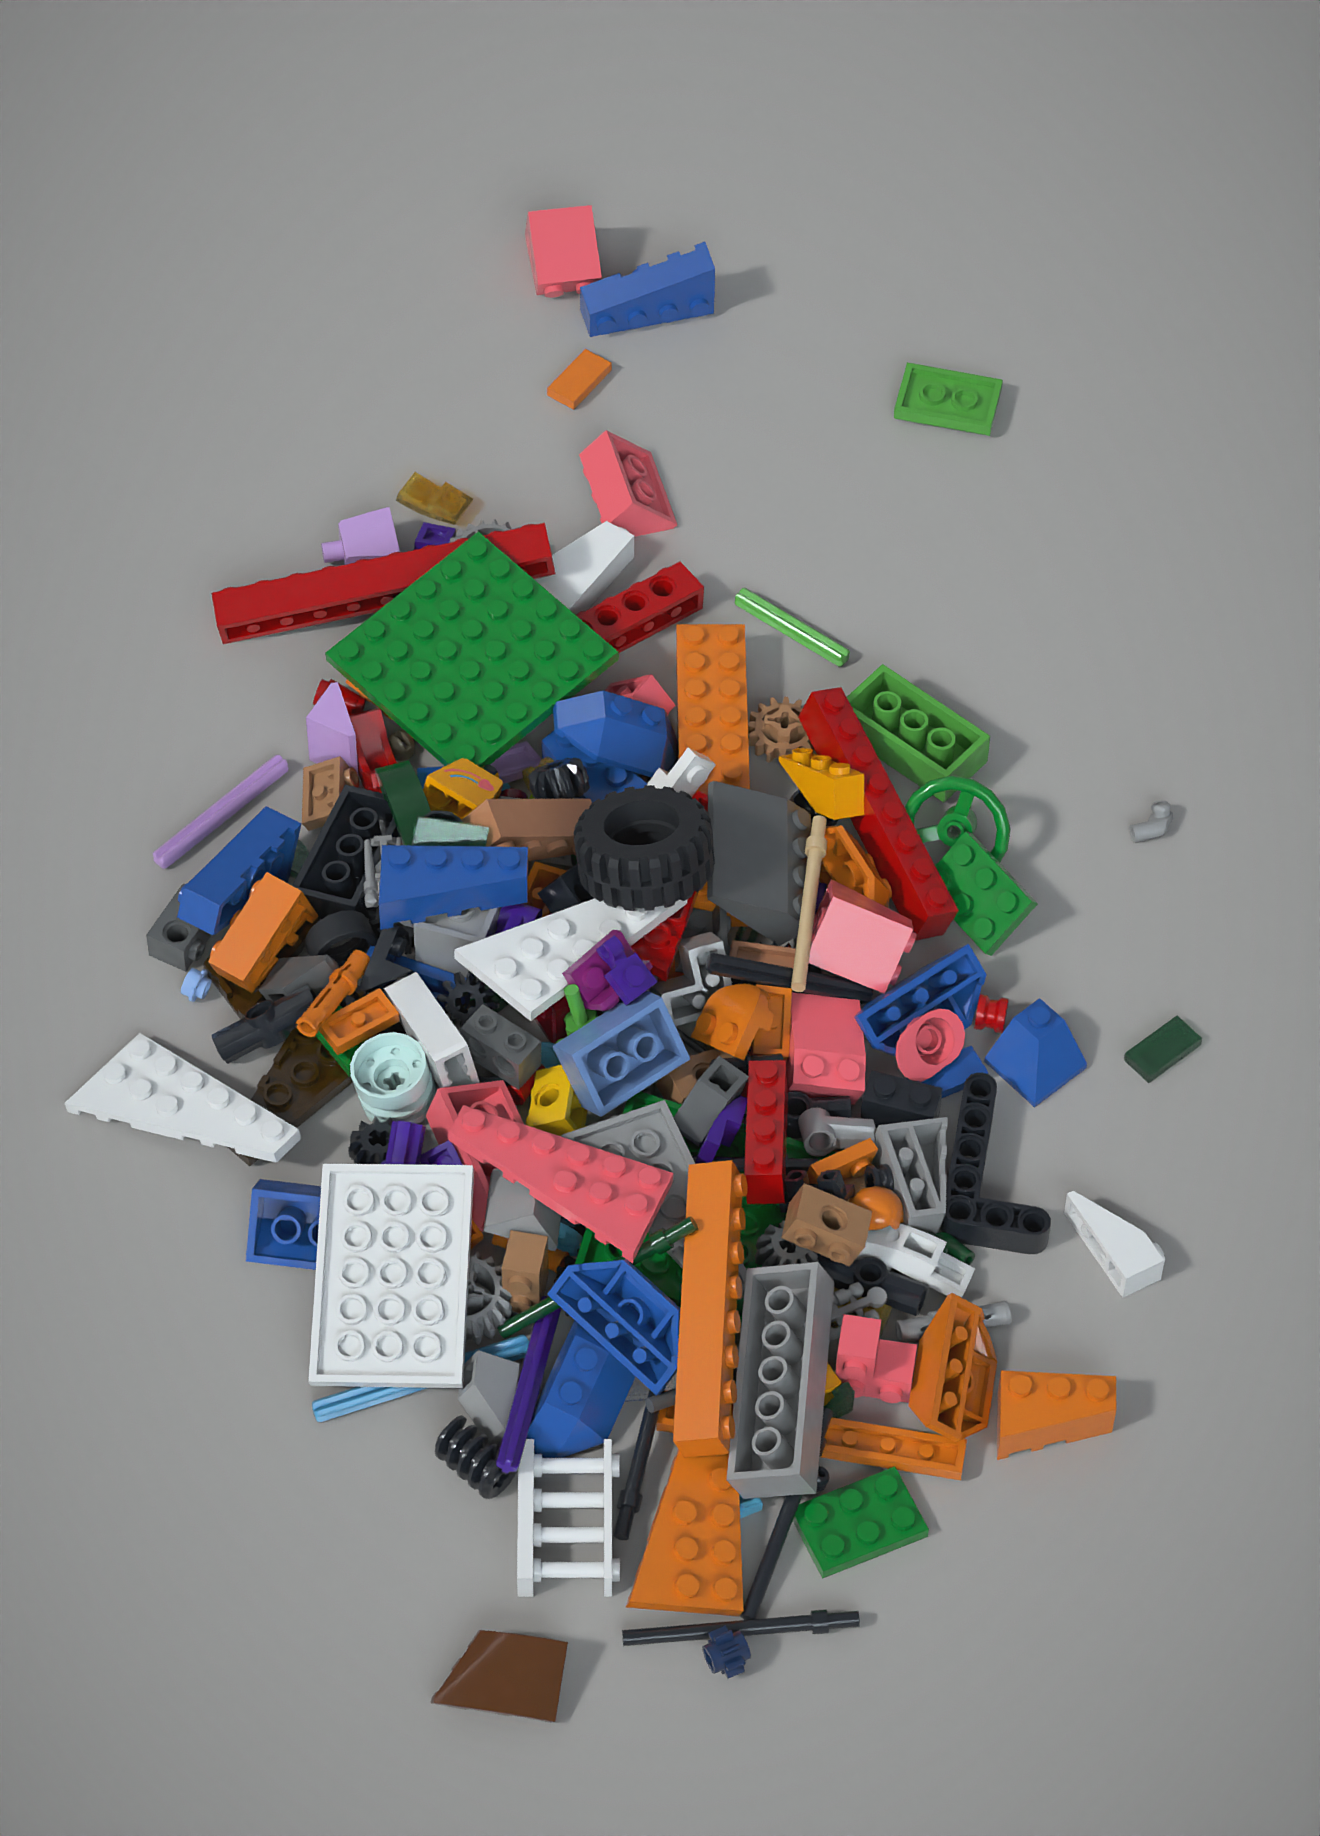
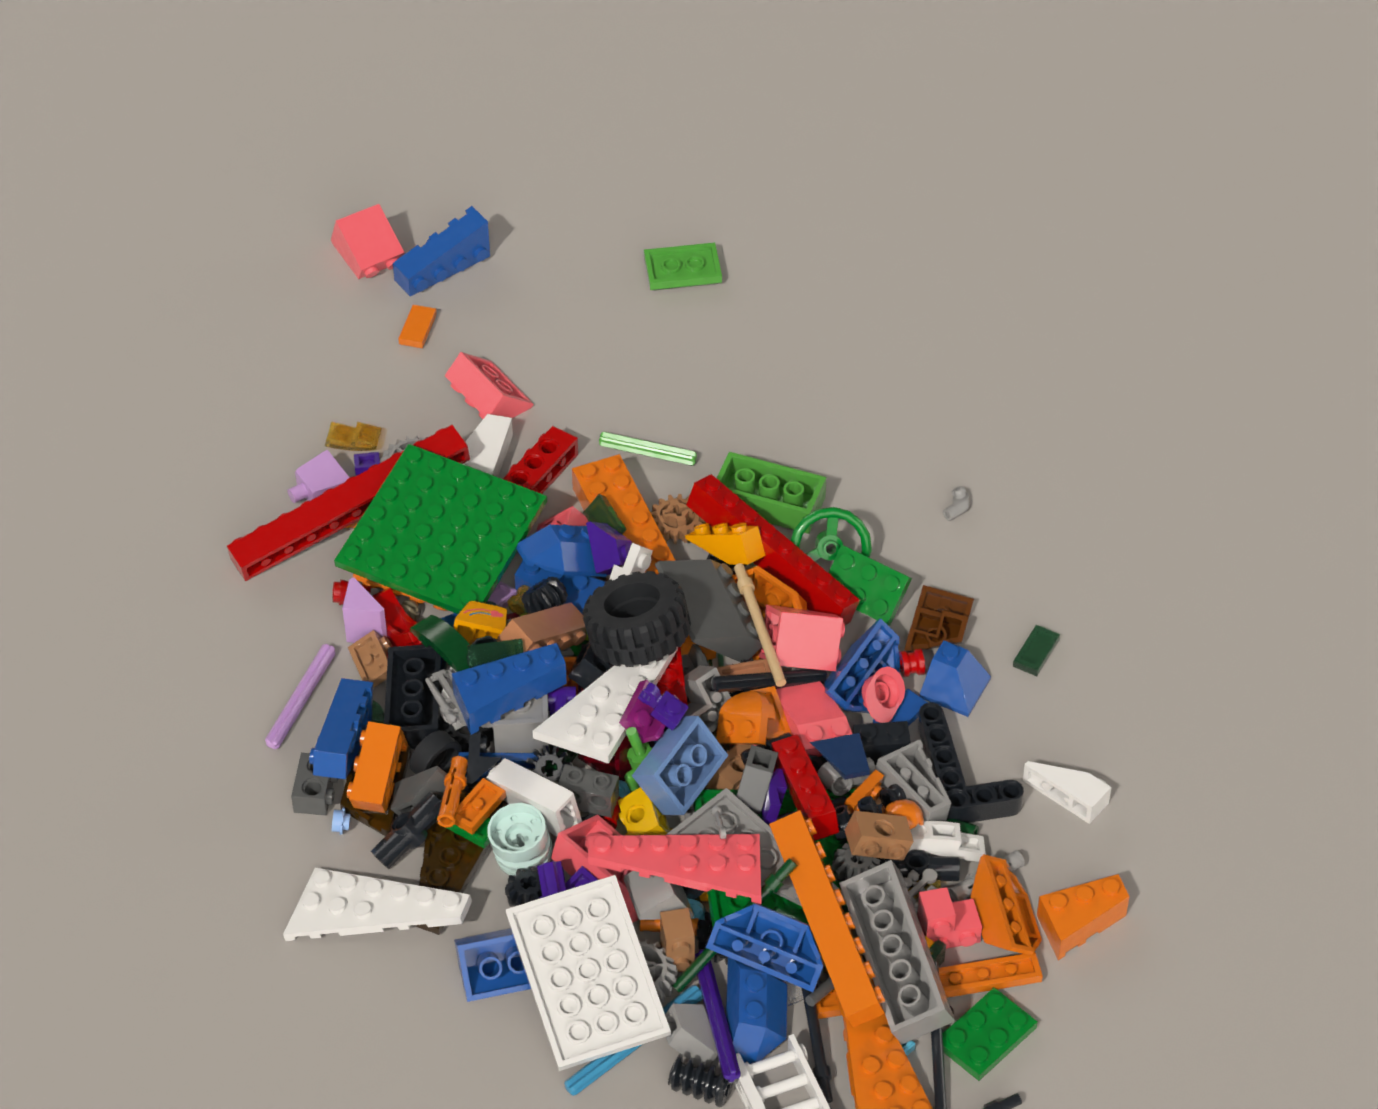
camera: 20 degrees left, 5 degrees down
none -> clear green tile [583,494,626,534]
none -> dark purple slope [586,522,632,575]
none -> light grey hinge [711,806,726,839]
none -> dark blue slope [809,733,870,780]
none -> reddish brown slope [904,585,974,653]

